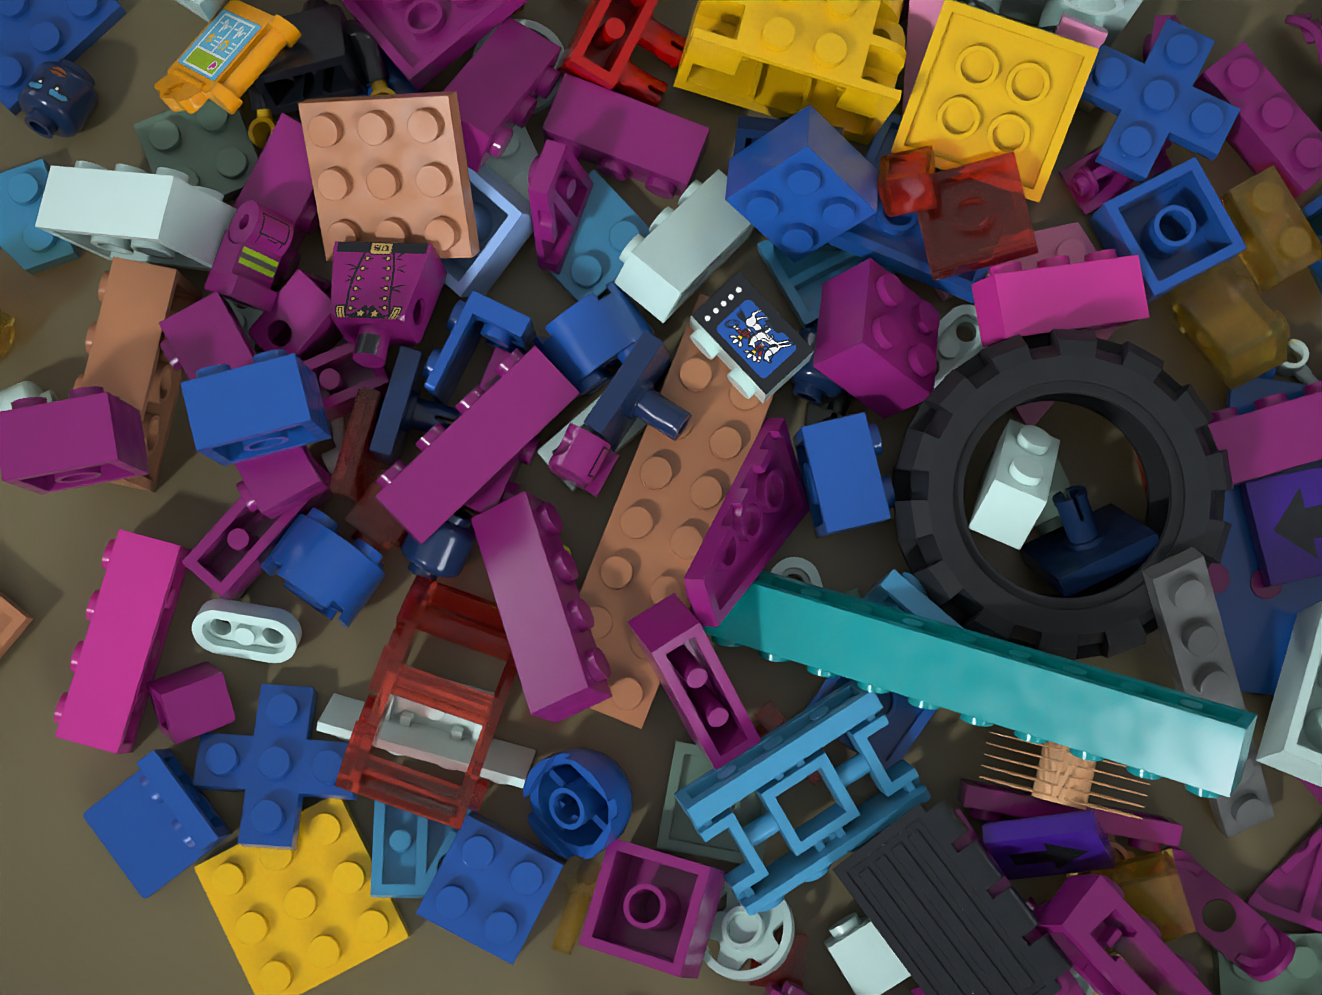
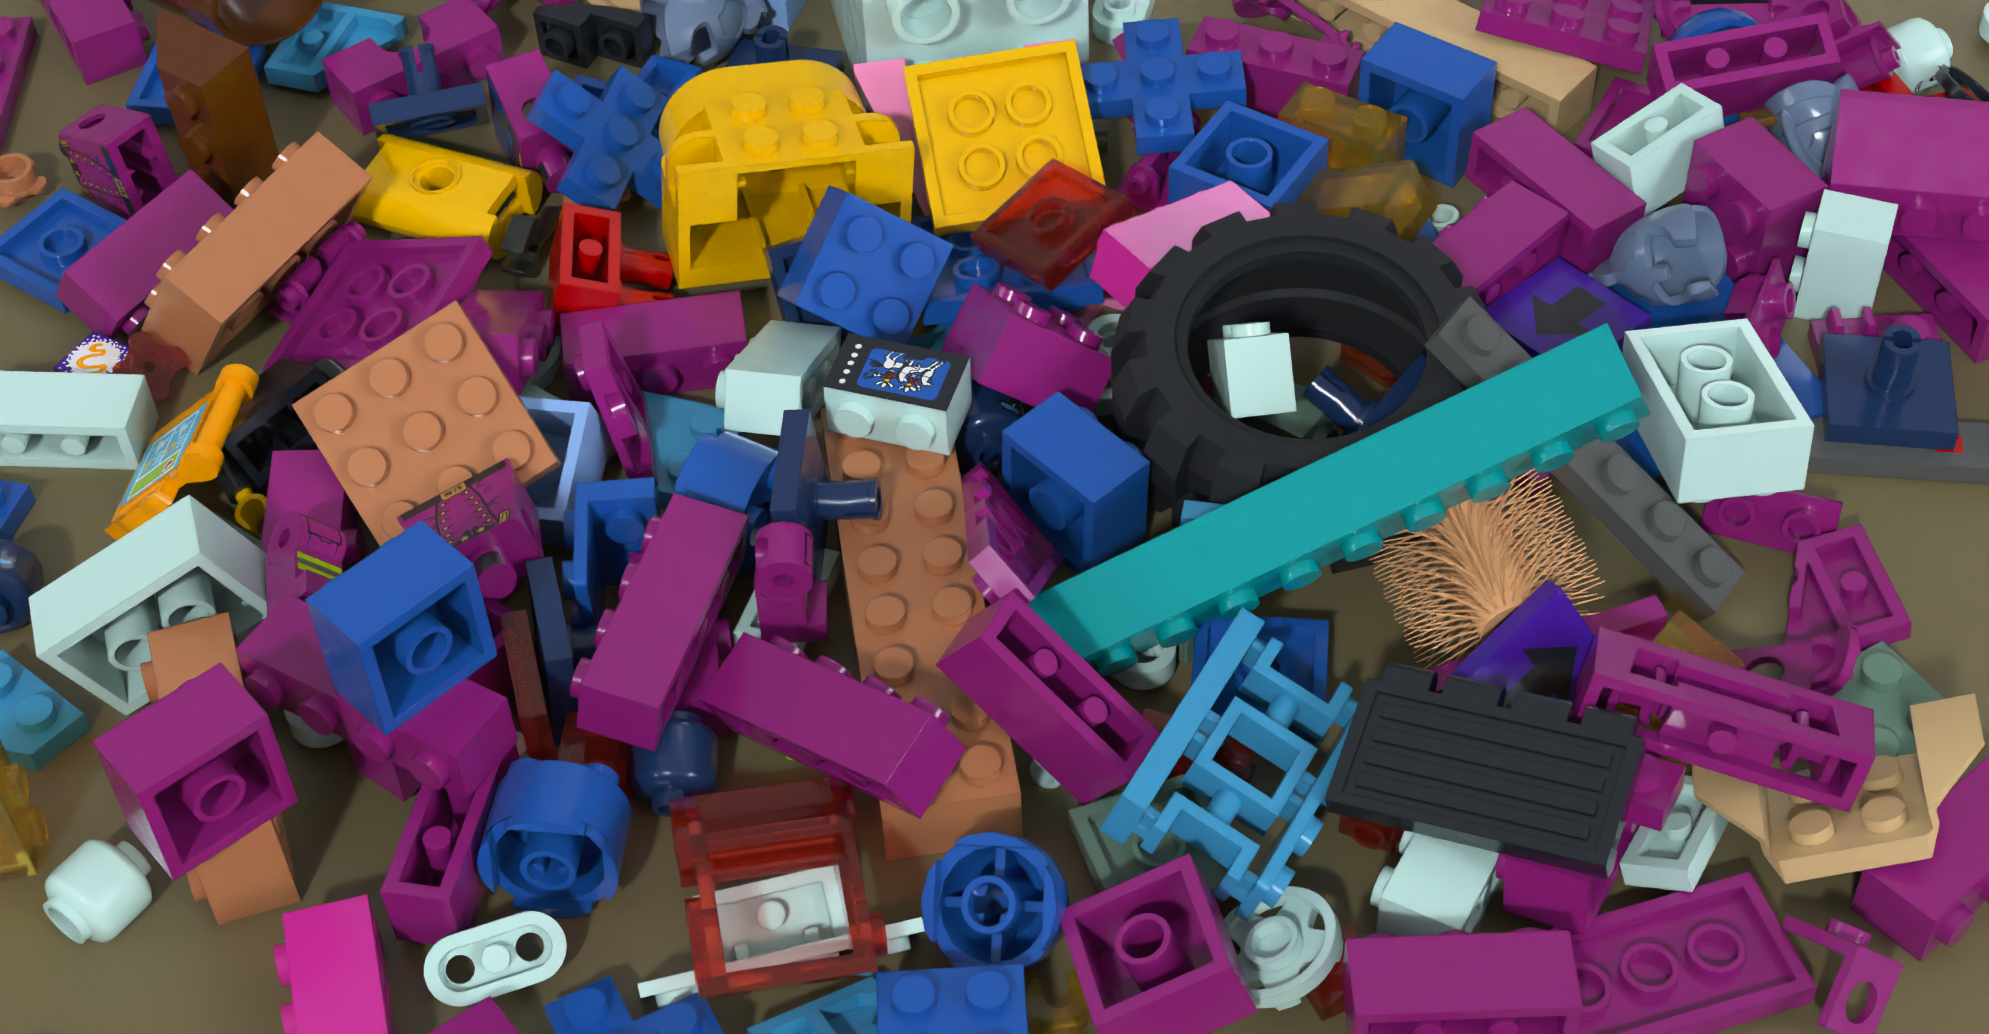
camera: 25 degrees left, 35 degrees down
clear red slope [877,146,938,217] -> none

